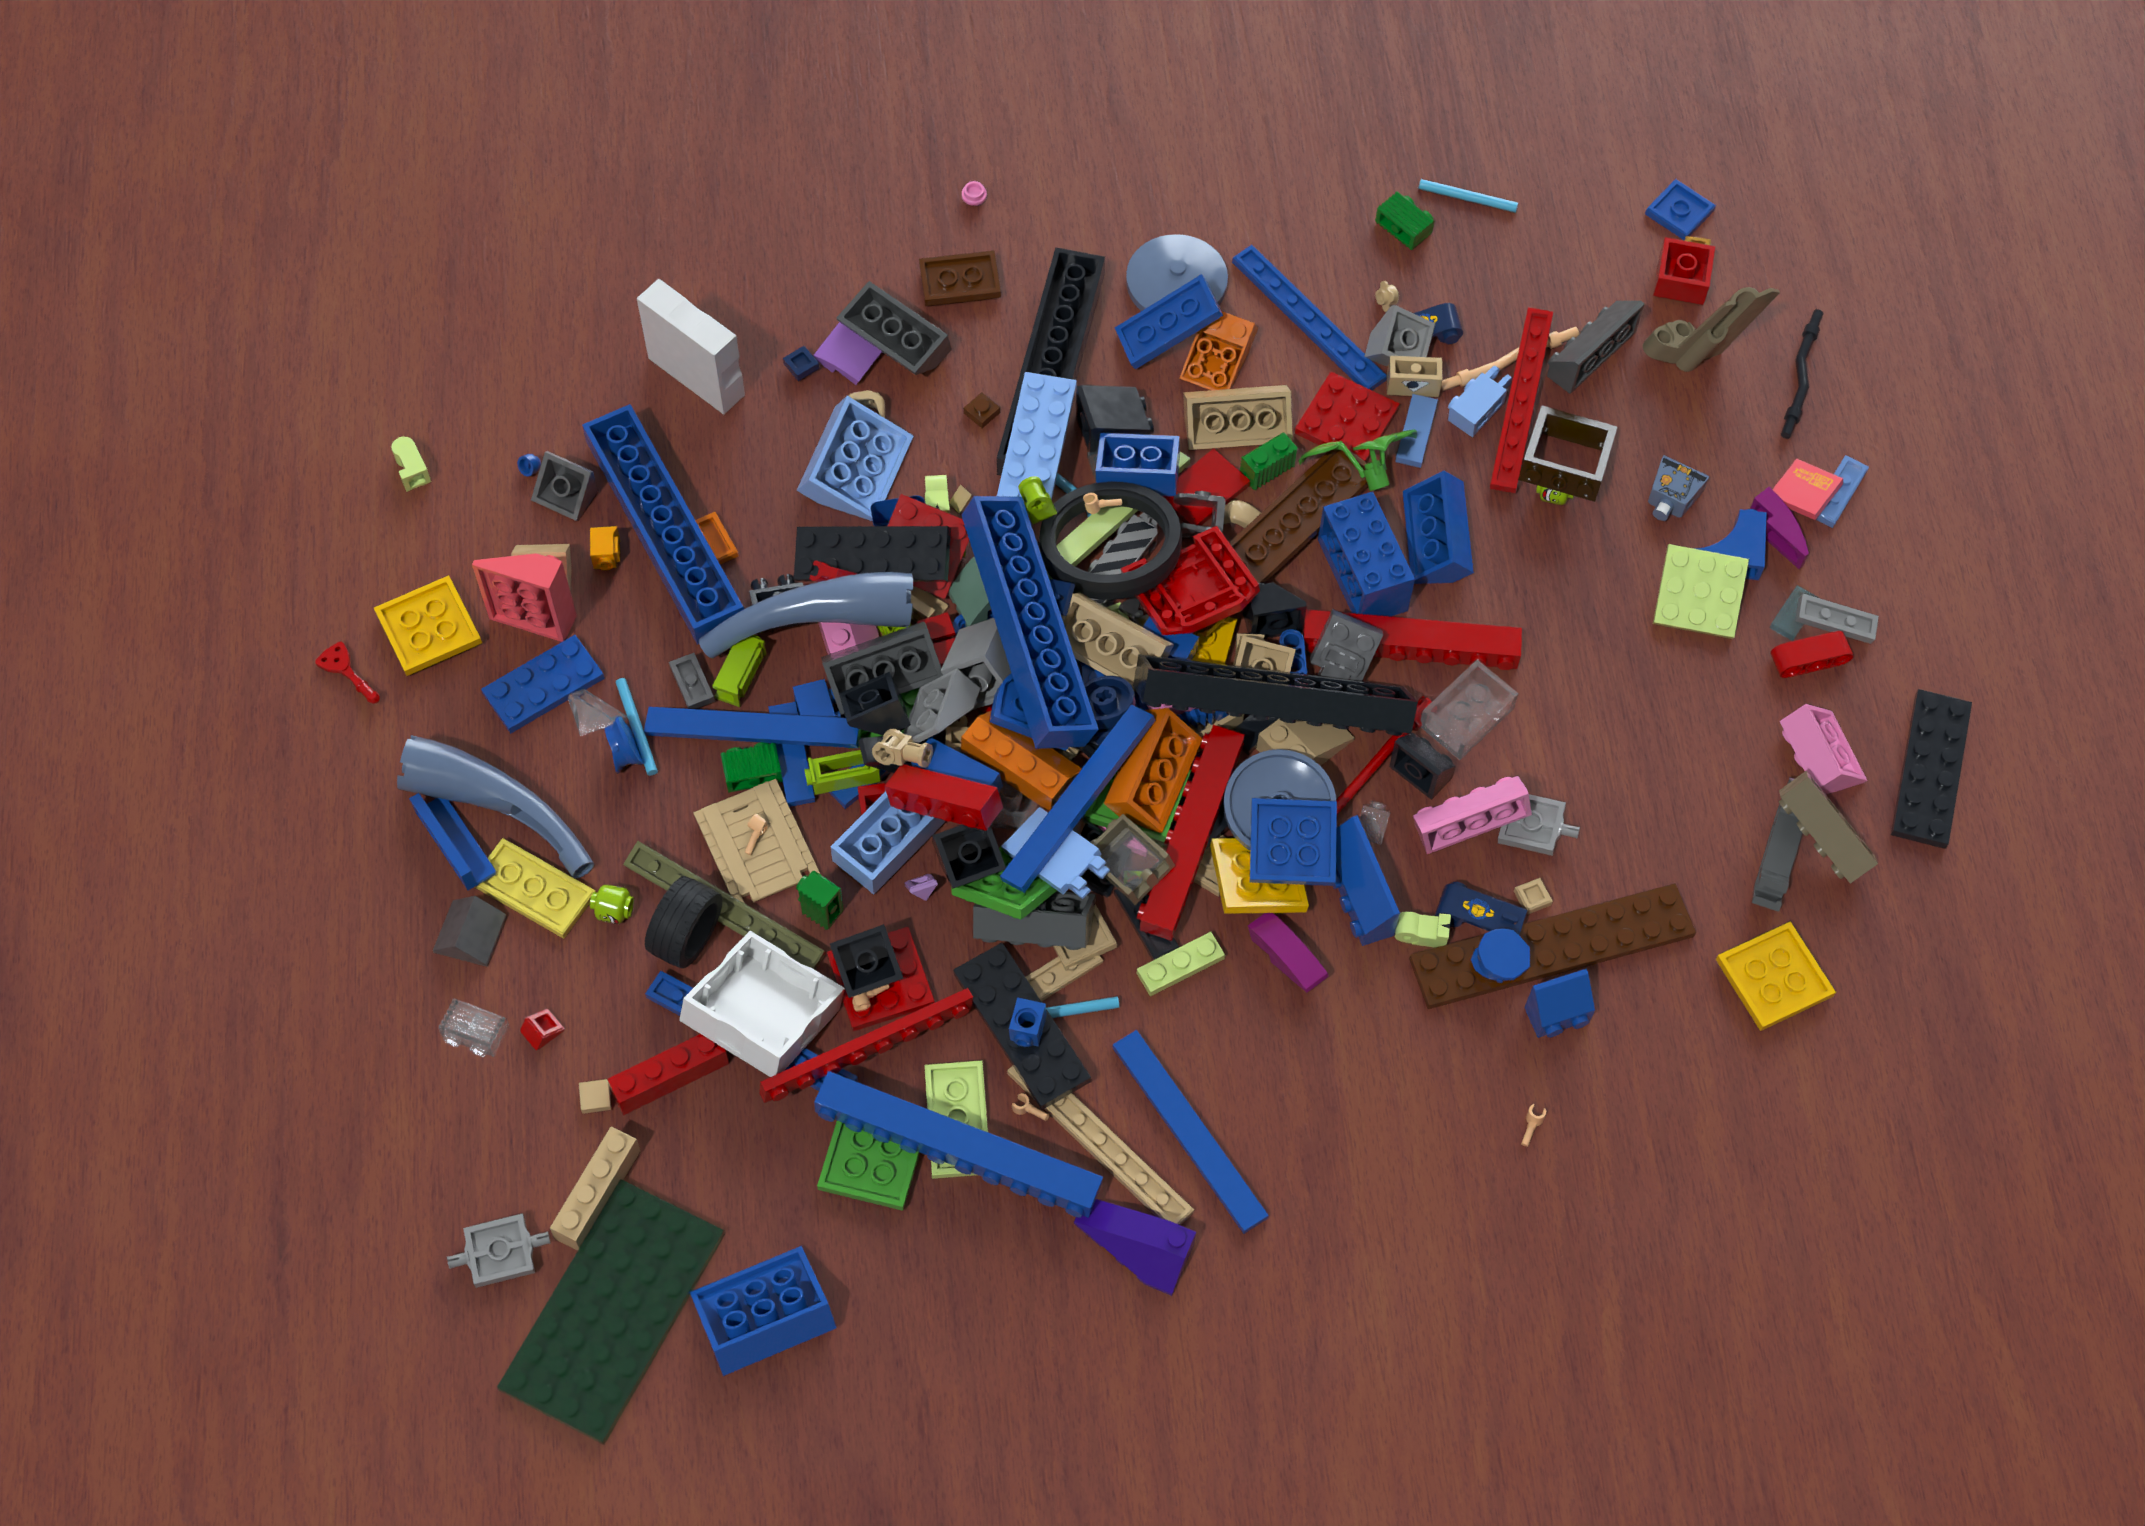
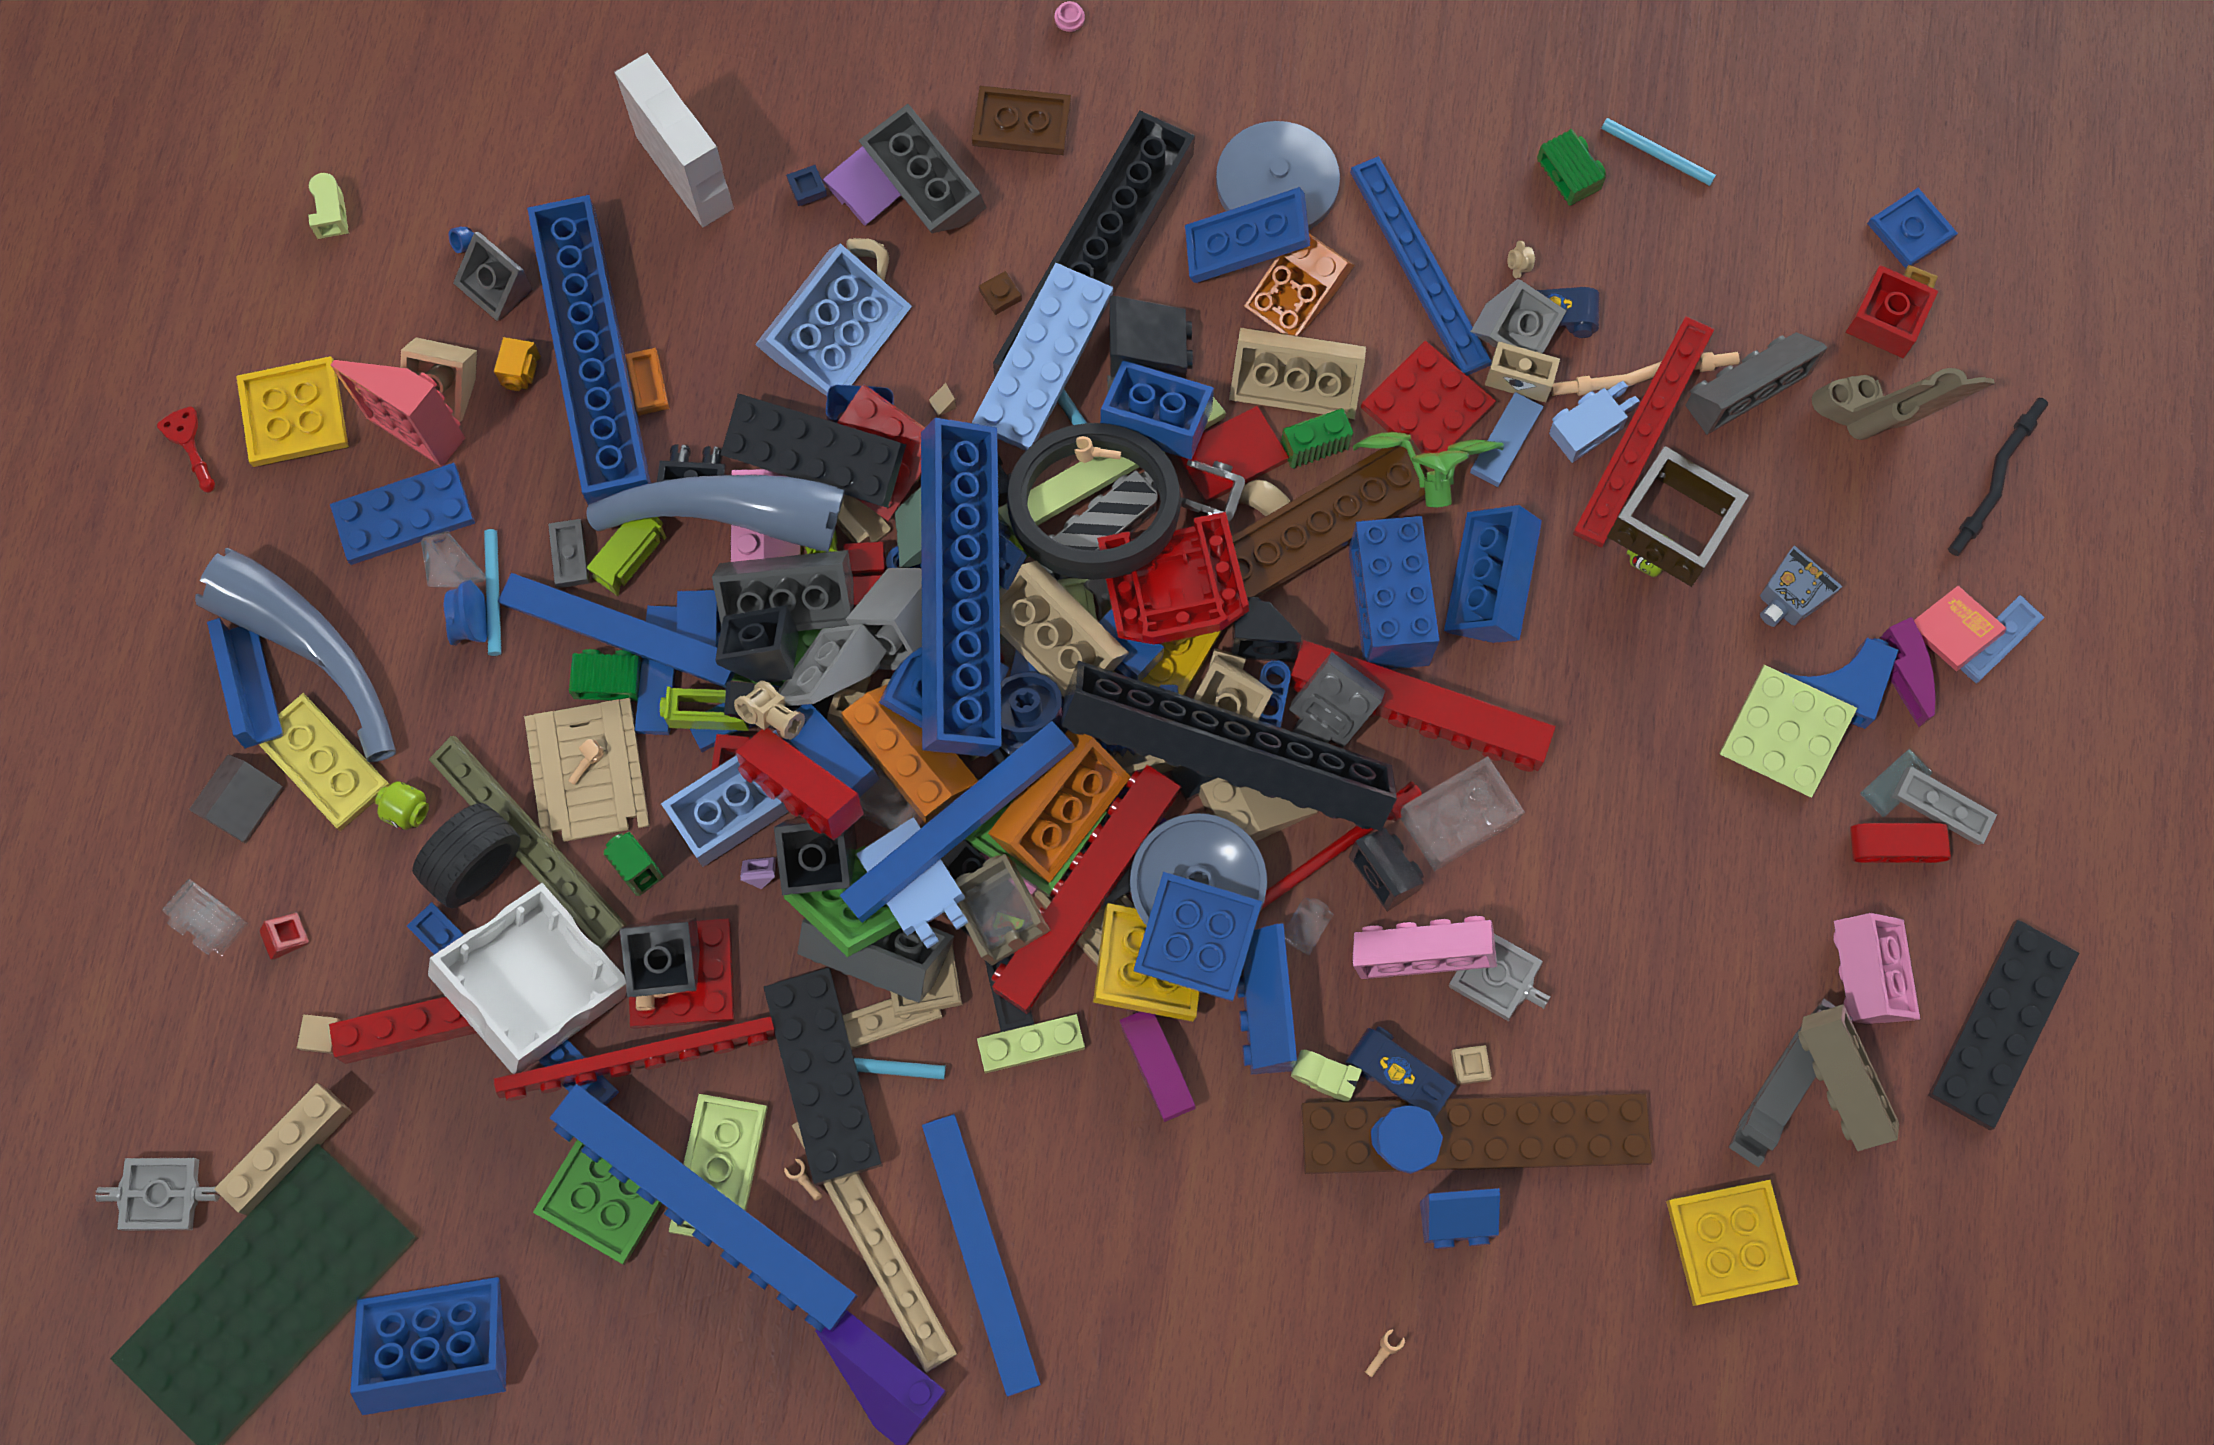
camera: 15 degrees right, 10 degrees up
red plate [809,561,858,582] -> none
yellowish green leg [925,475,950,514] -> none
blue brick [1009,997,1047,1047] -> none
lime piece [1018,476,1057,524] -> none

